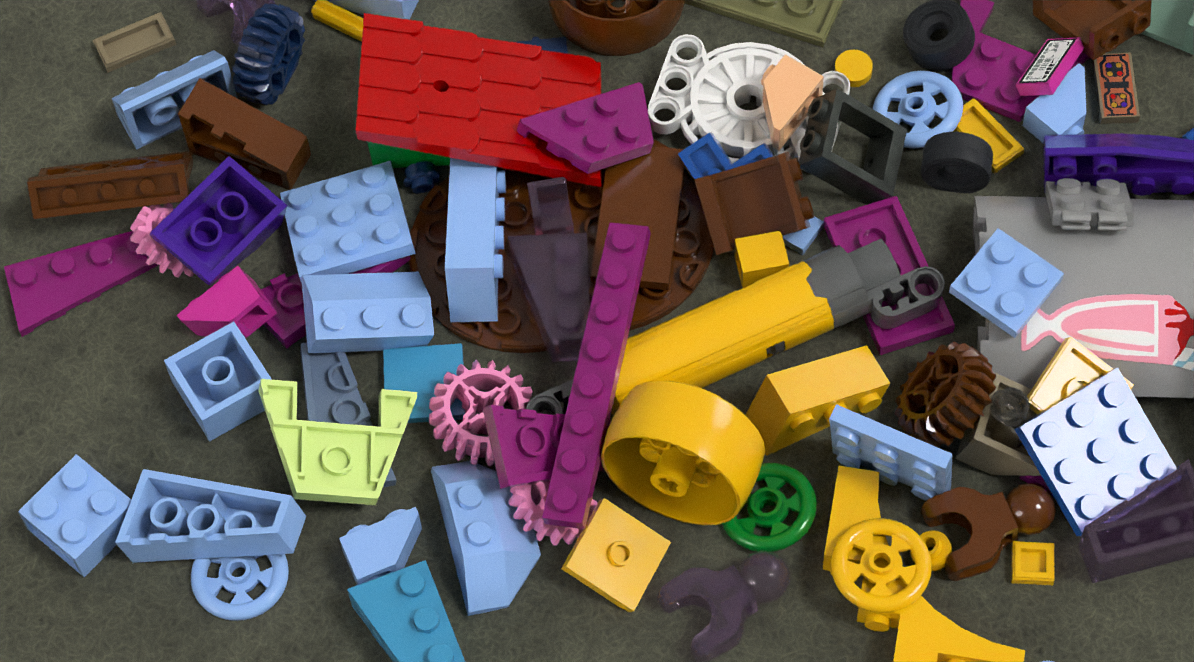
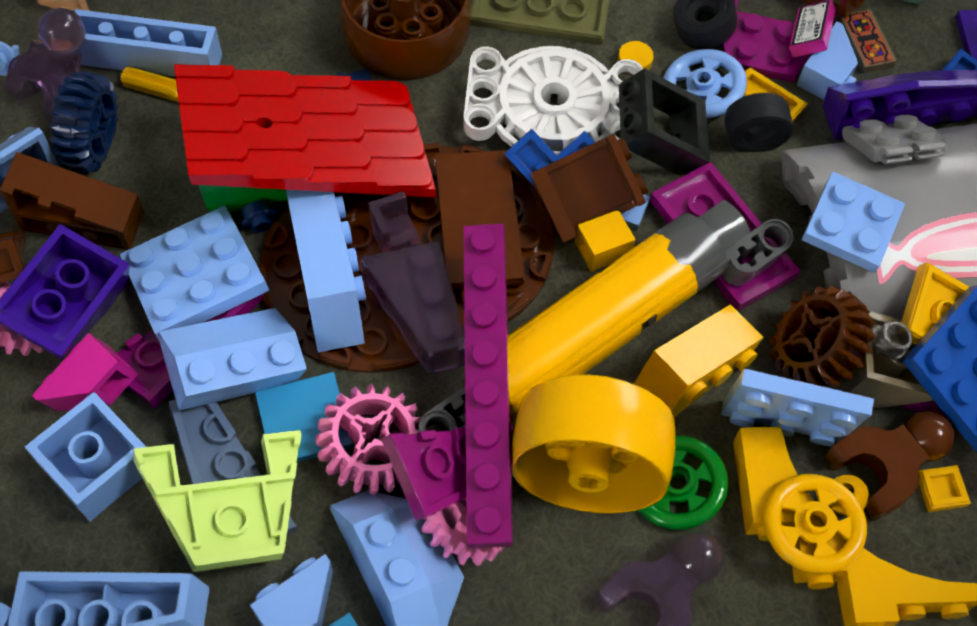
camera: 20 degrees left, 0 degrees up
magenta wing [517,82,654,174] -> none
yellow plate [561,498,671,613] -> none
light nougat slope [761,54,824,151] -> none

